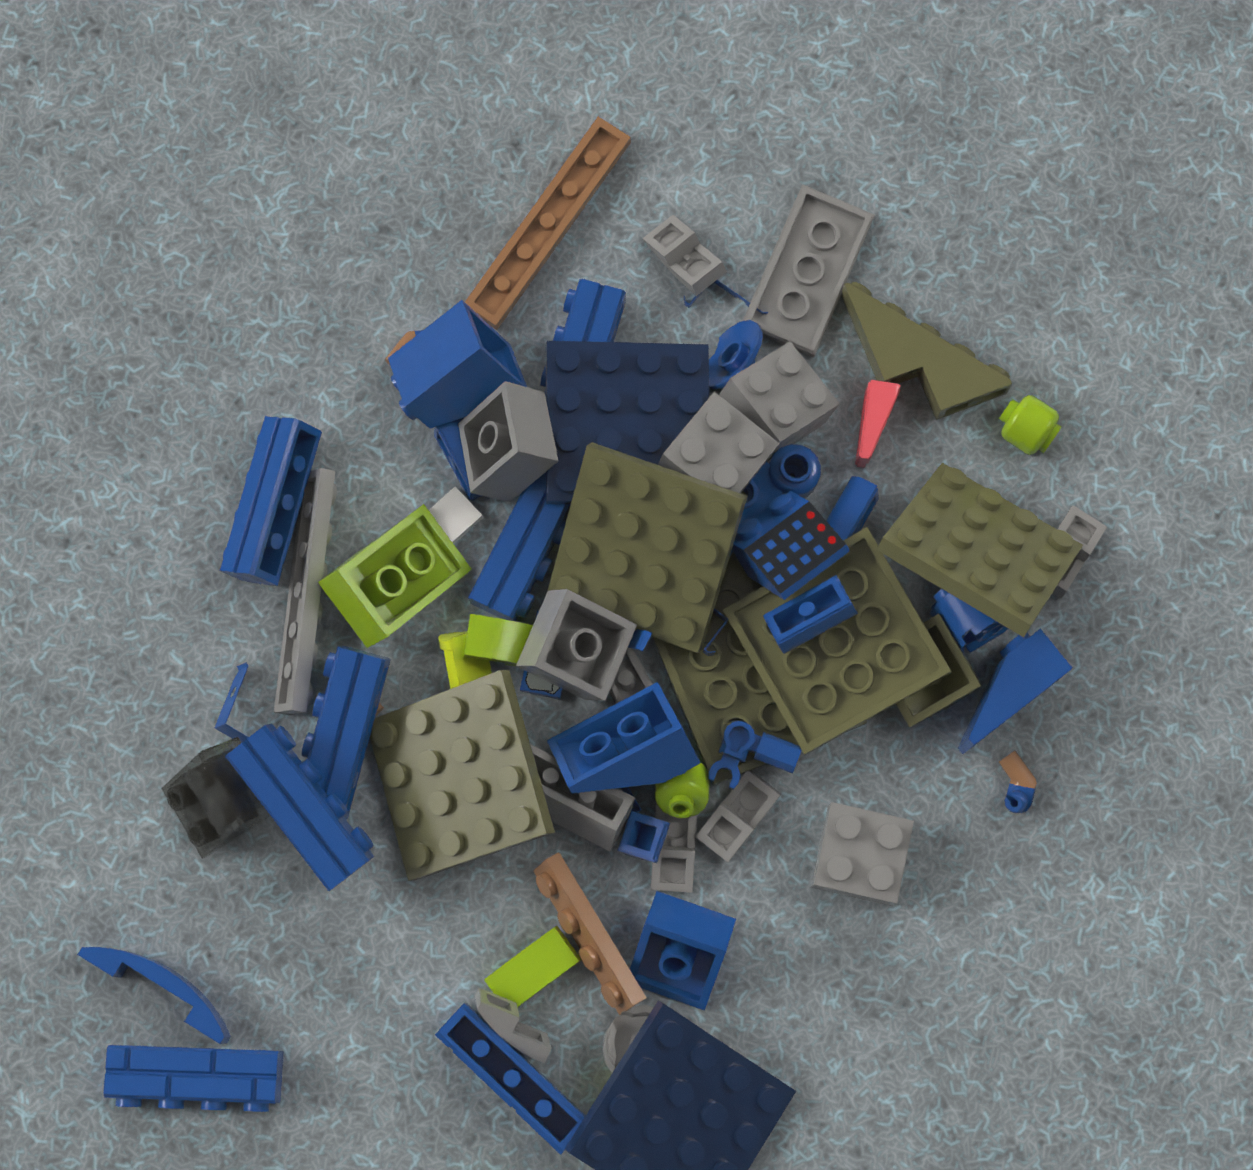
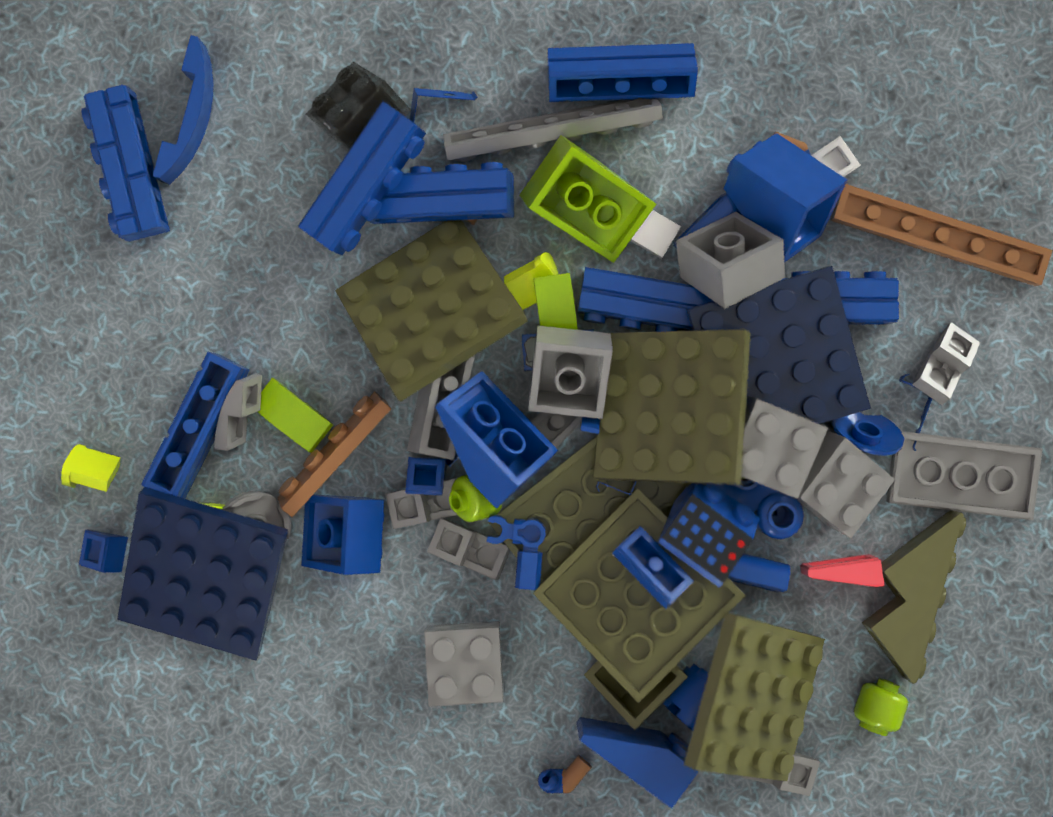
camera: 75 degrees right, 10 degrees up
none -> white tile [811,136,861,177]

